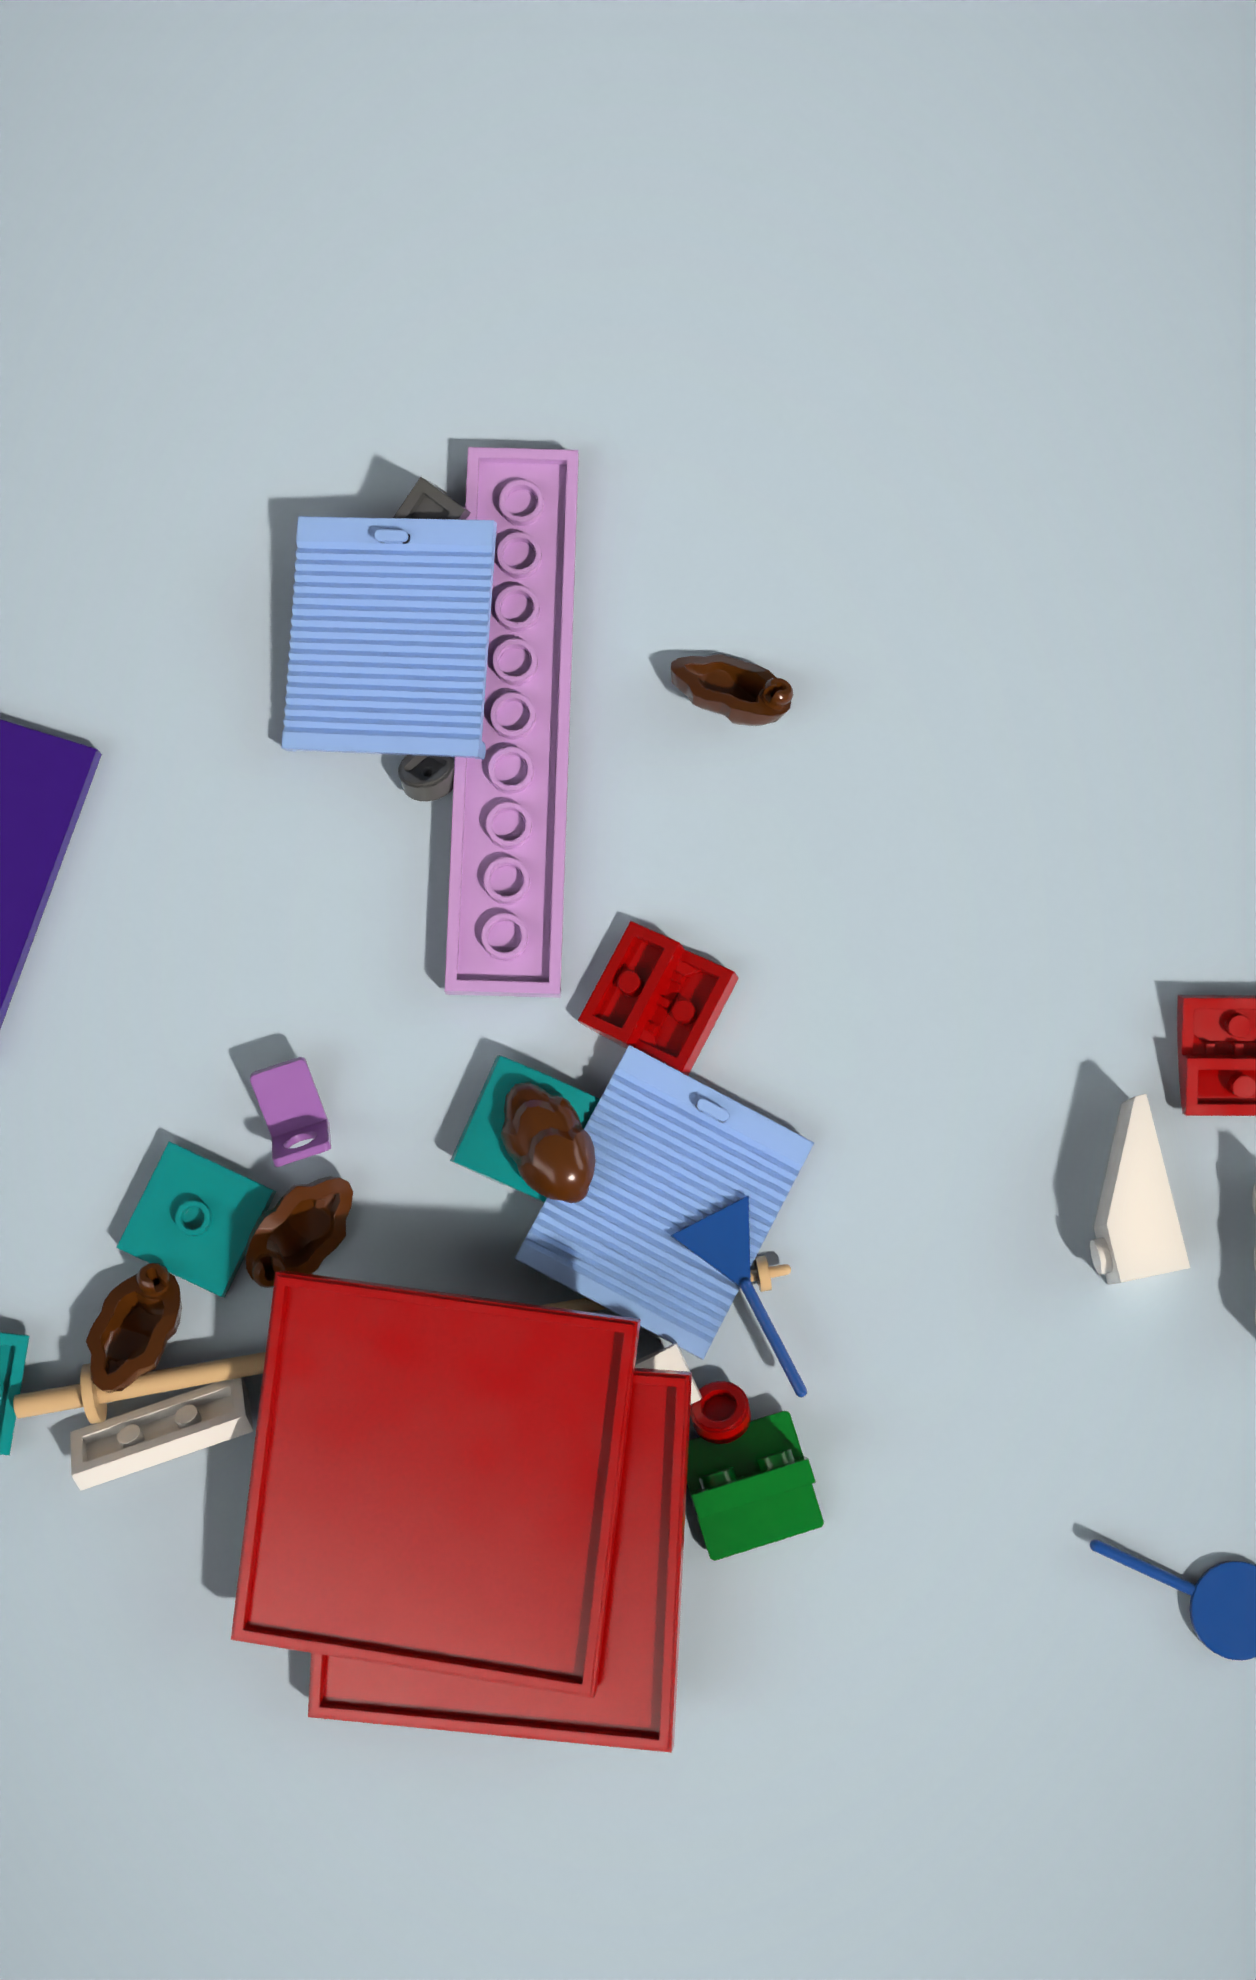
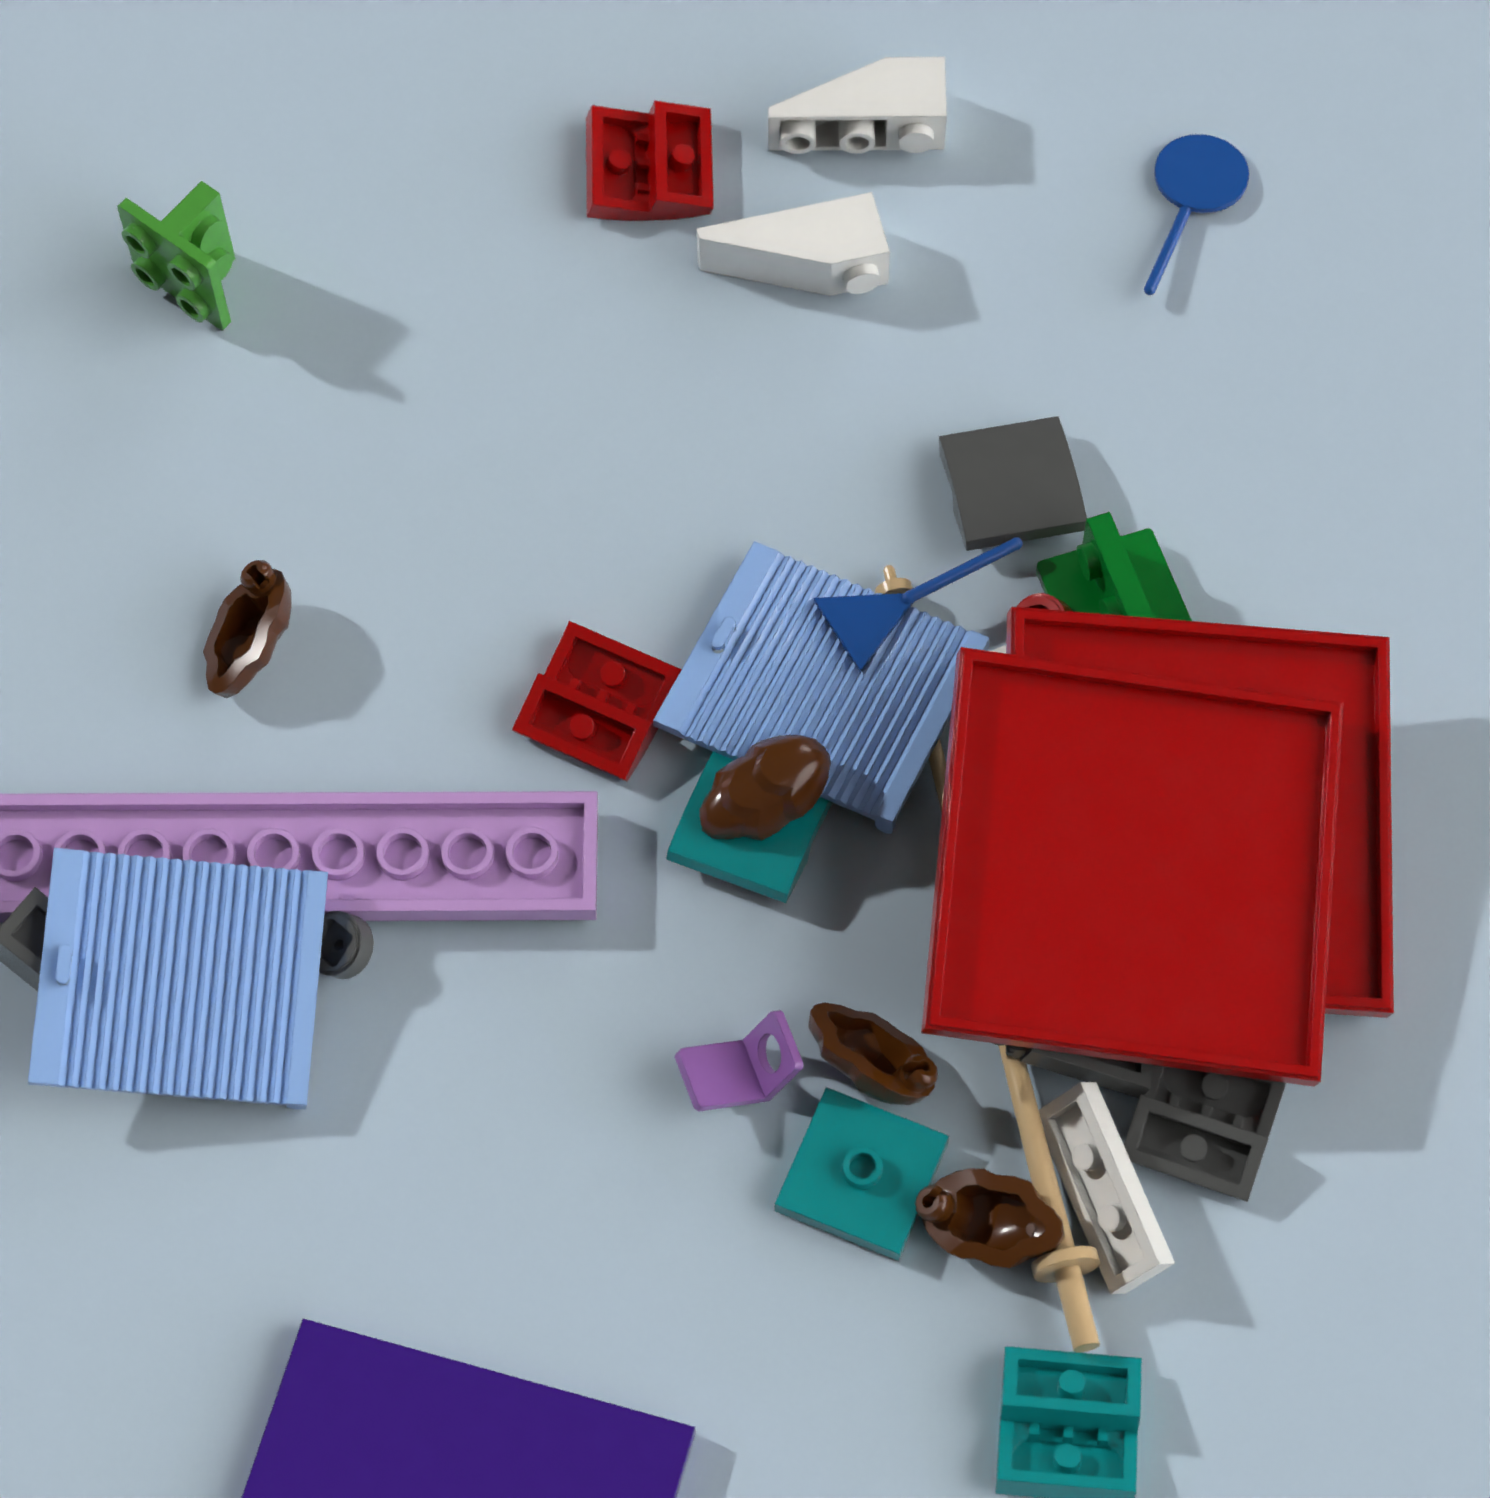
camera: 90 degrees left, 15 degrees down
none -> bright green bracket [117,181,236,331]
none -> dark grey slope [939,416,1087,551]
none -> dark grey slope [1124,1065,1286,1202]

